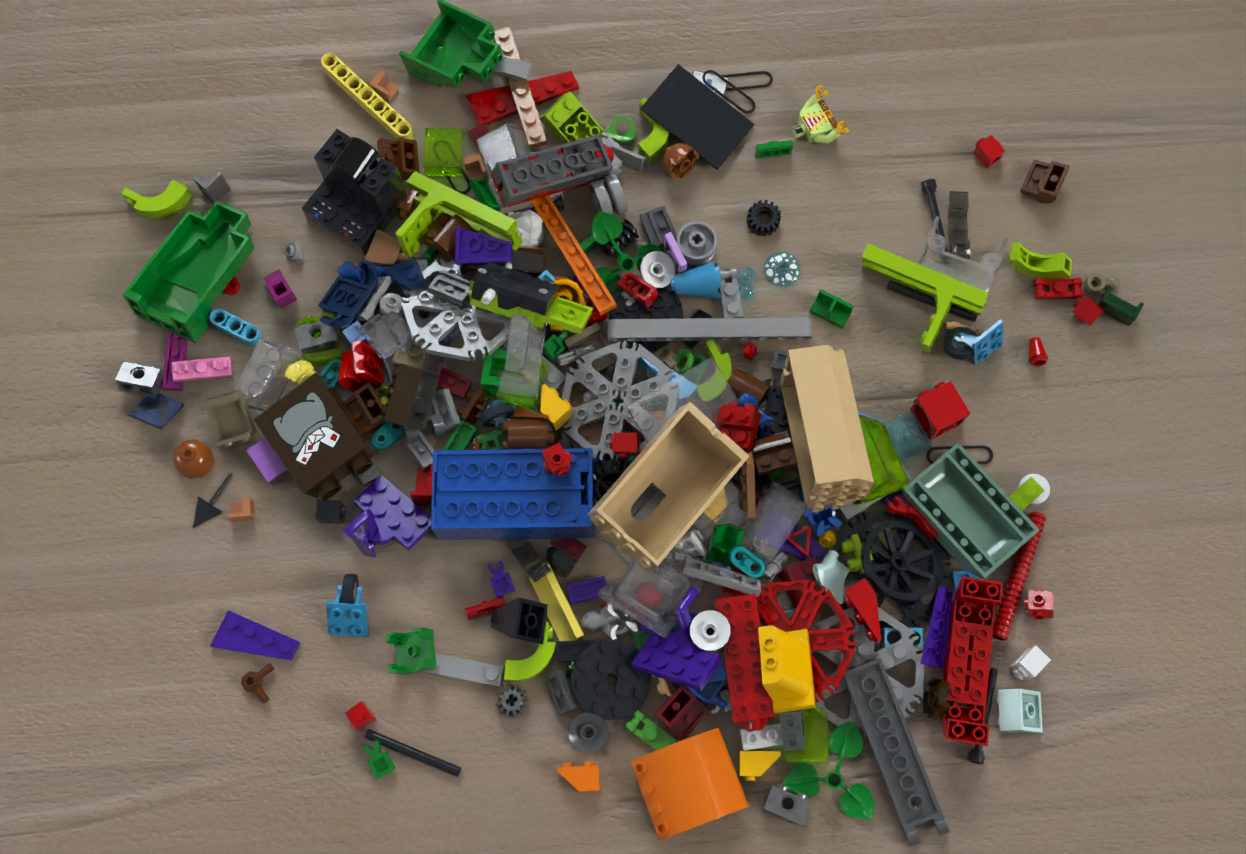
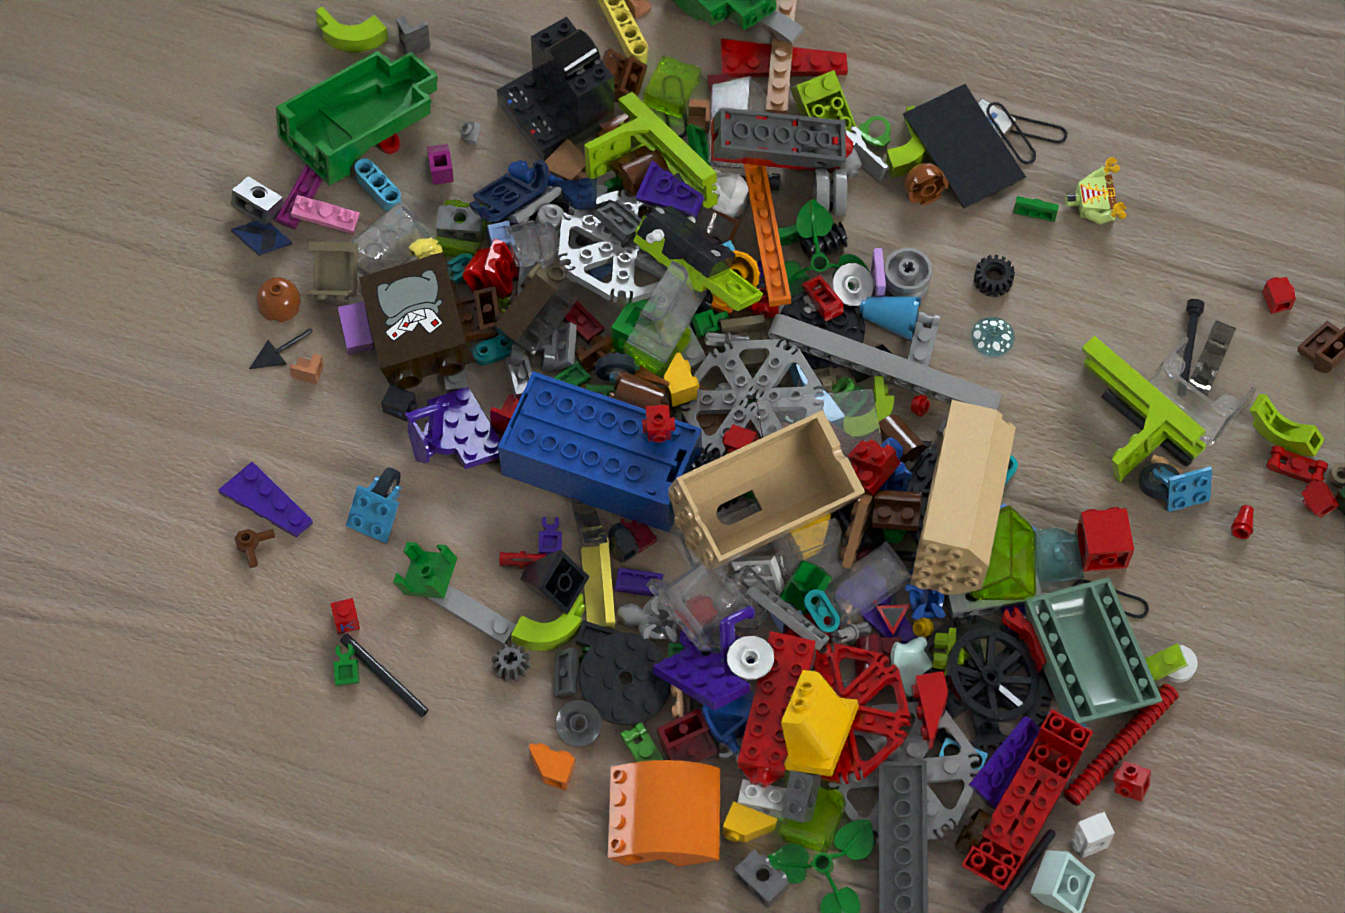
camera: 20 degrees right, 10 degrees down
dark grey plate [640,206,677,247] -> none
clear light blue plate [737,267,756,300] -> none
green panel [809,289,854,329] -> none

